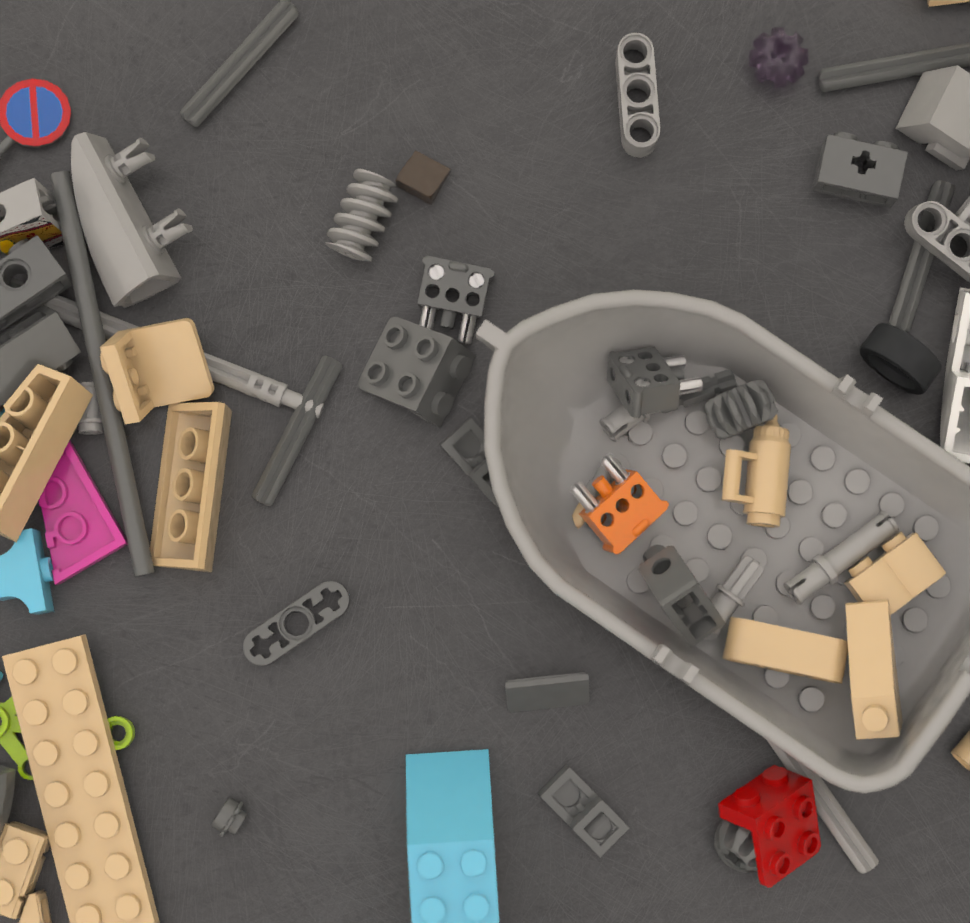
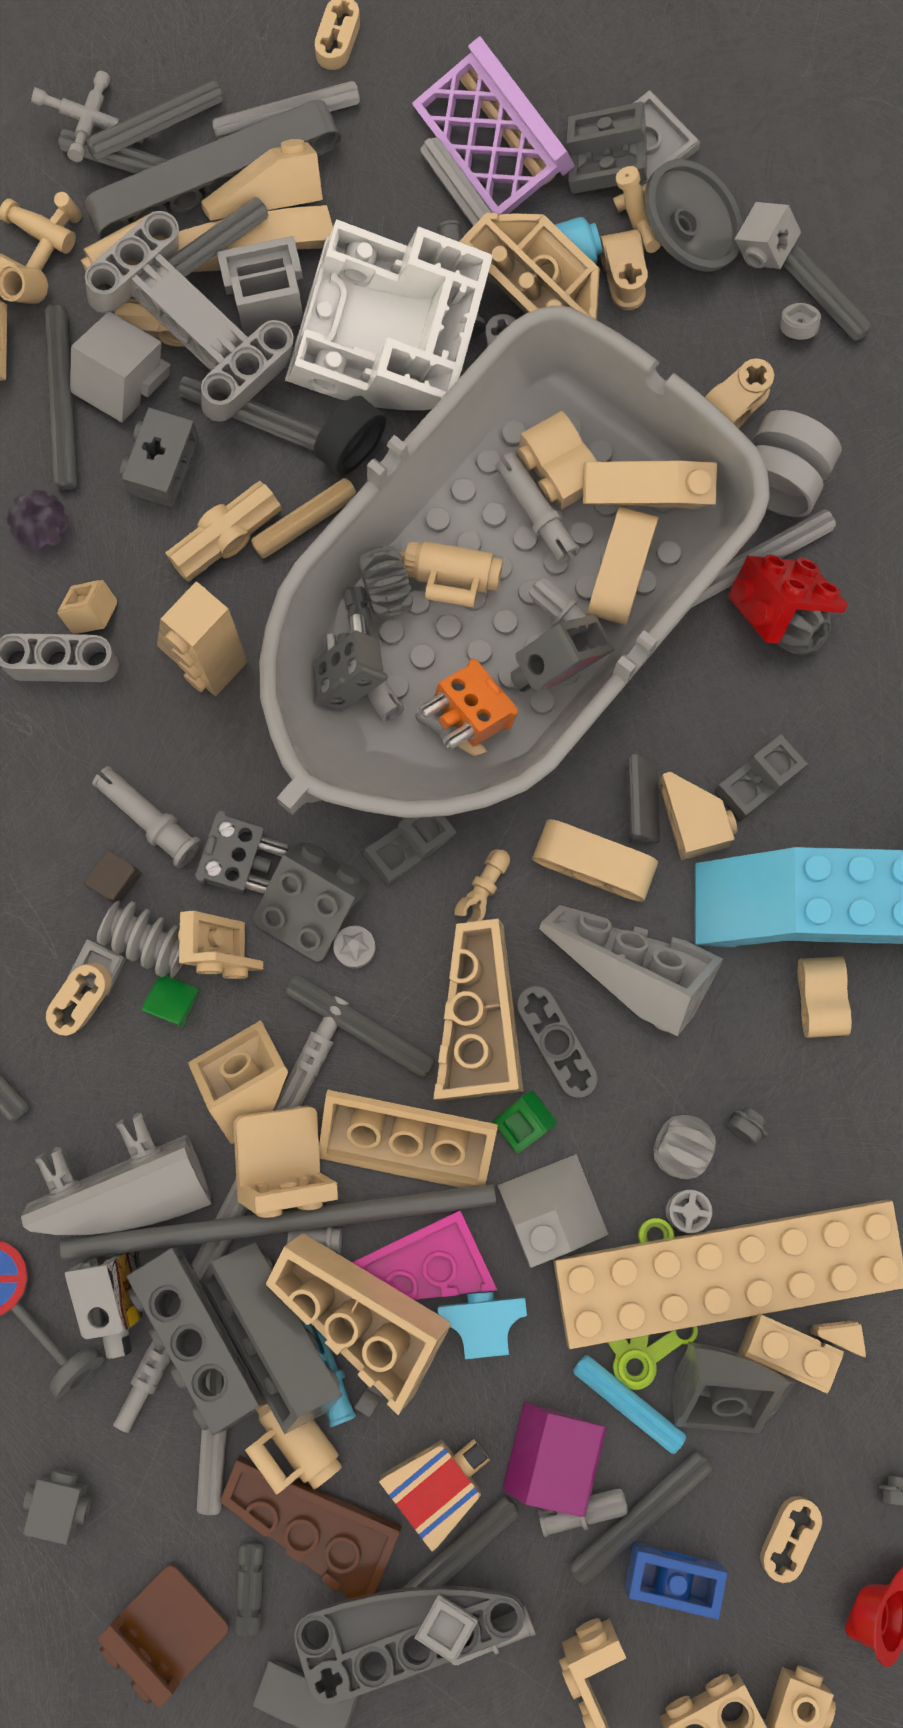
camera: 85 degrees left, 5 degrees down
none -> tan beam [46,962,112,1036]
none -> tan slope [57,580,117,634]
none -> light grey tile [68,939,126,996]
none -> light grey pin [92,766,203,869]
none -> green slope [141,976,200,1028]
none -> tan wedge [157,581,248,697]
none -> tan piece [165,480,282,582]
none -> tan bracket [178,911,263,979]
none -> tan slope [188,1020,288,1144]
none -> tan axle [251,478,356,558]
none -> light grey tile [333,926,376,969]
none -> tan wedge [433,918,524,1102]
none -> tan piece [455,849,510,922]
none -> green slope [492,1090,557,1154]
none -> light grey slope [497,1154,609,1268]
none -> tan beam [532,819,659,902]
none -> light grey wedge [539,905,723,1036]
none -> light grey piece [653,1115,716,1179]
none -> tan slope [658,772,737,860]
none -> light grey wheel [665,1190,712,1233]
none -> light grey wheel [753,410,842,517]
none -> tan axle [797,956,852,1038]

